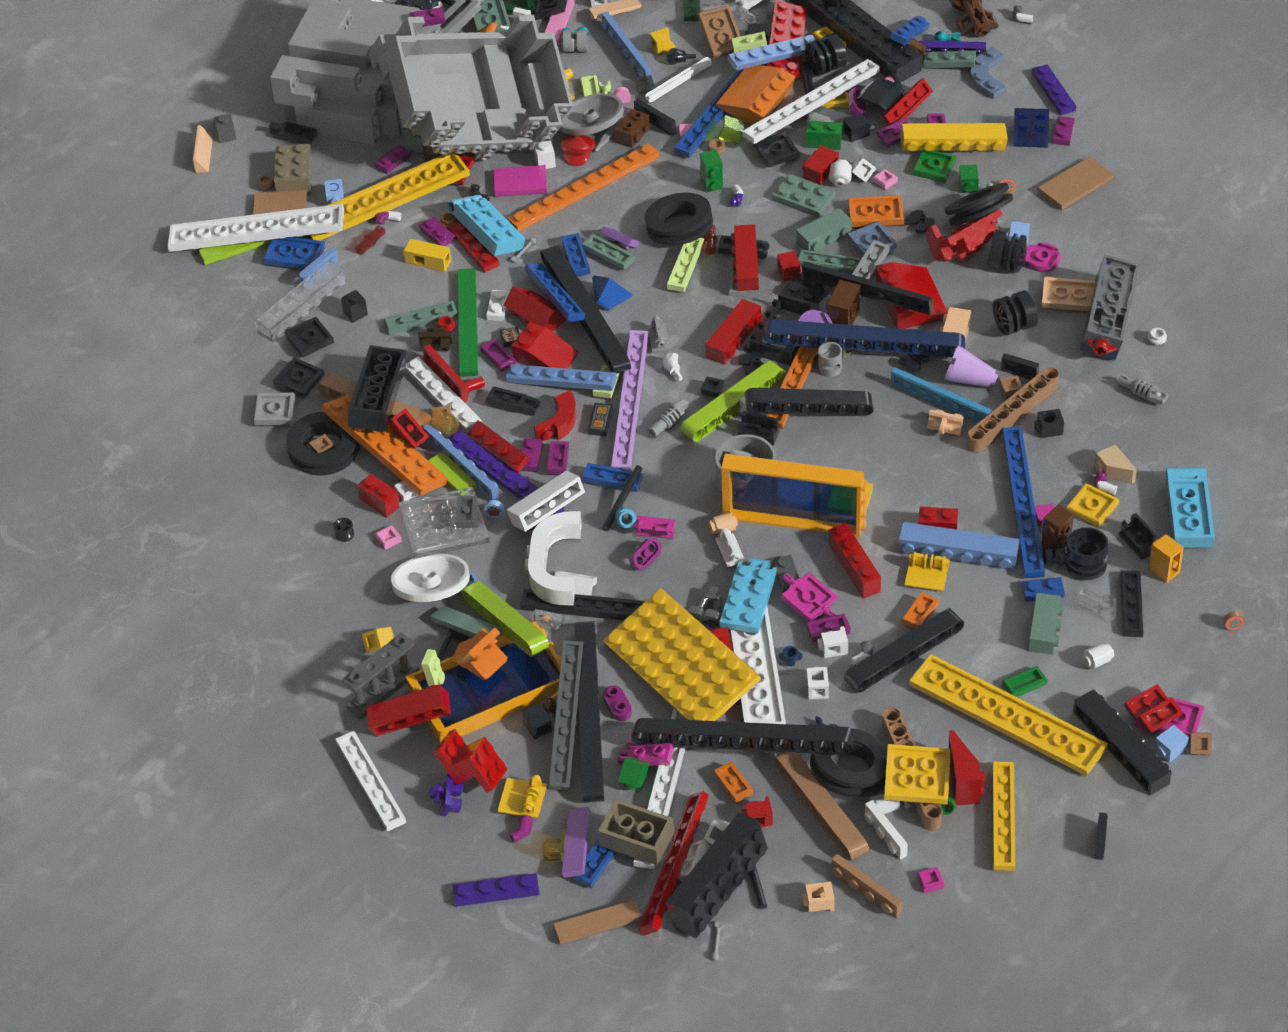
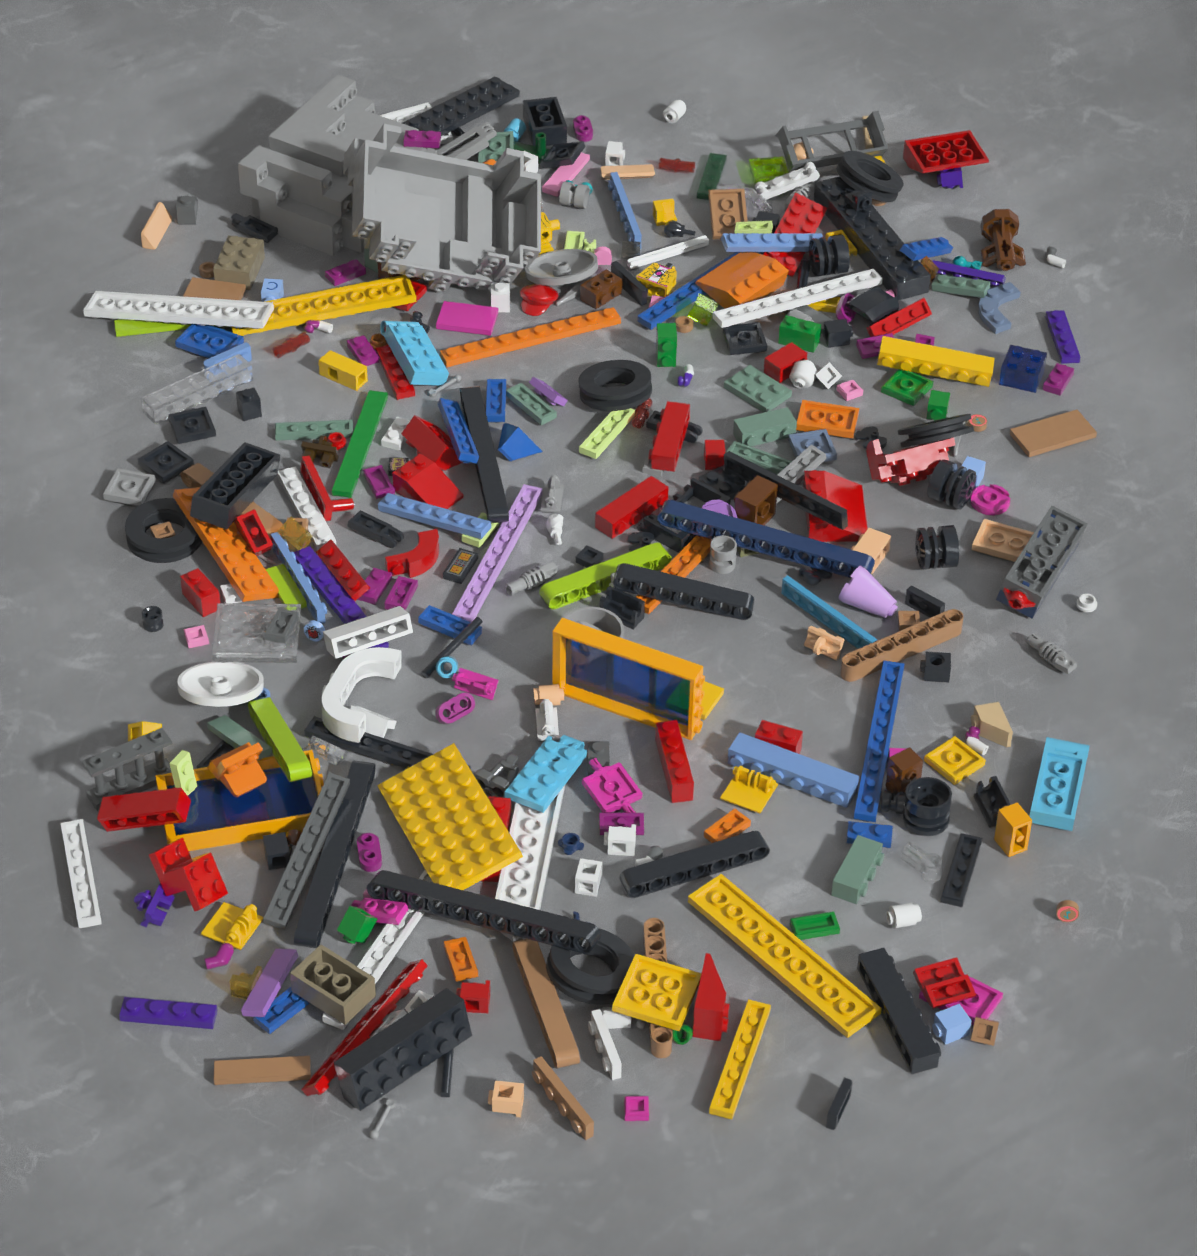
camera: 10 degrees right, 5 degrees down
none -> yellow torso [636,263,677,297]

